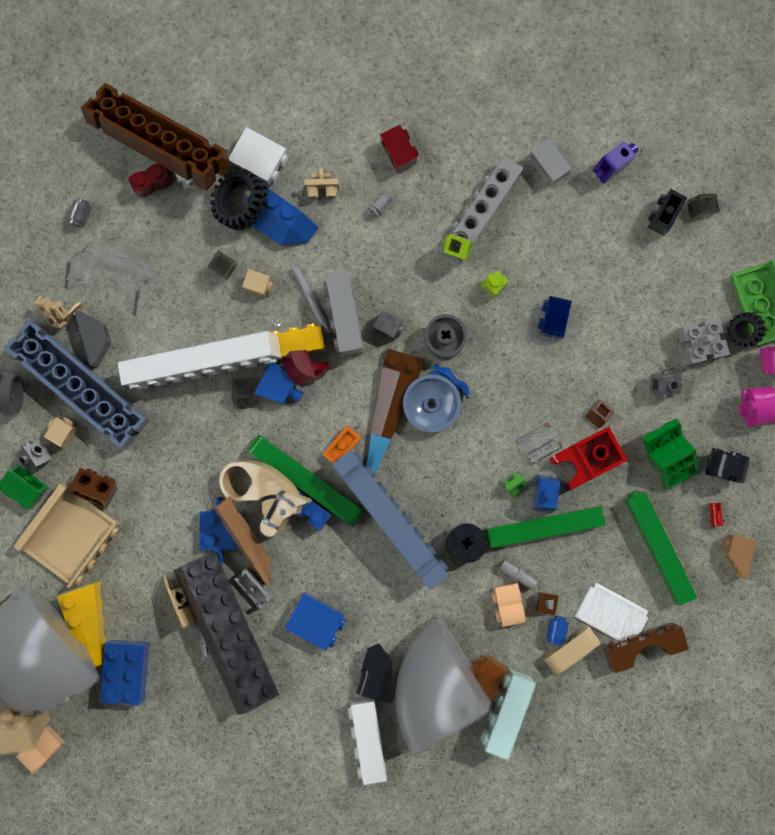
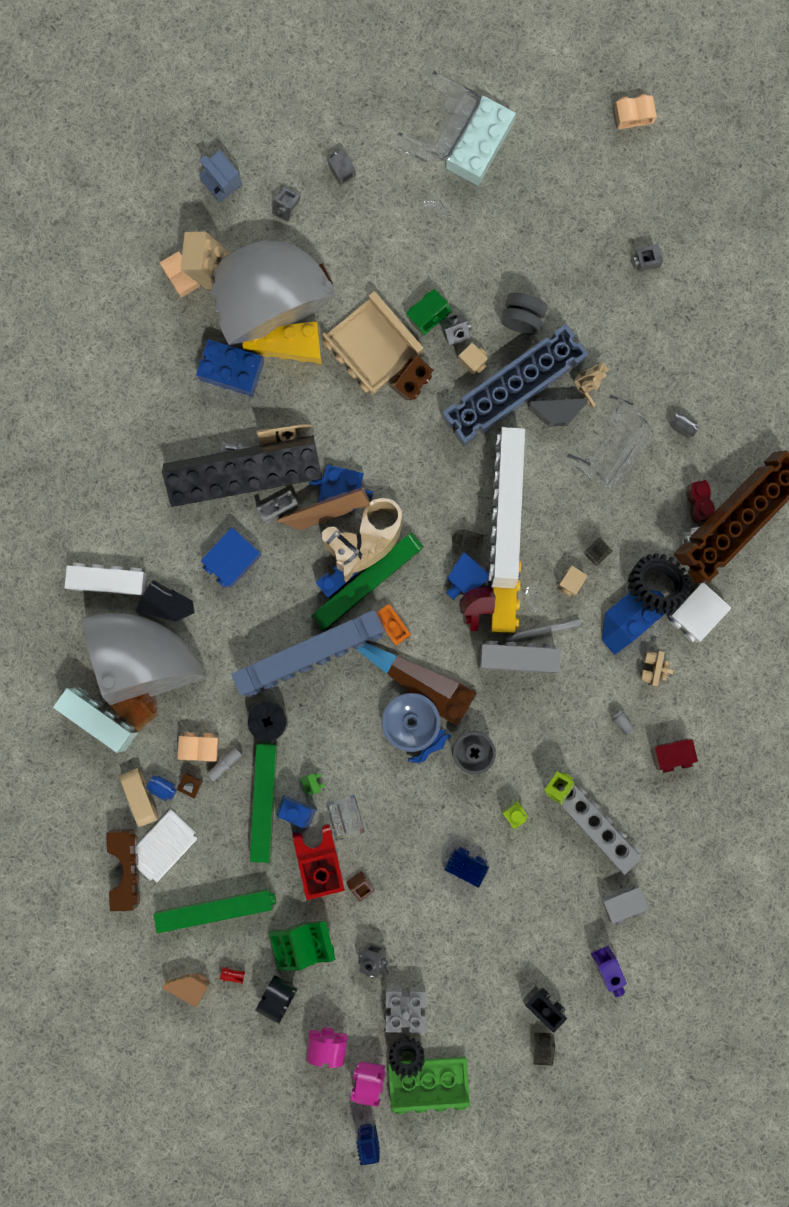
camera: 105 degrees right, 0 degrees up
flat silver brick [373,310,404,340] -> none

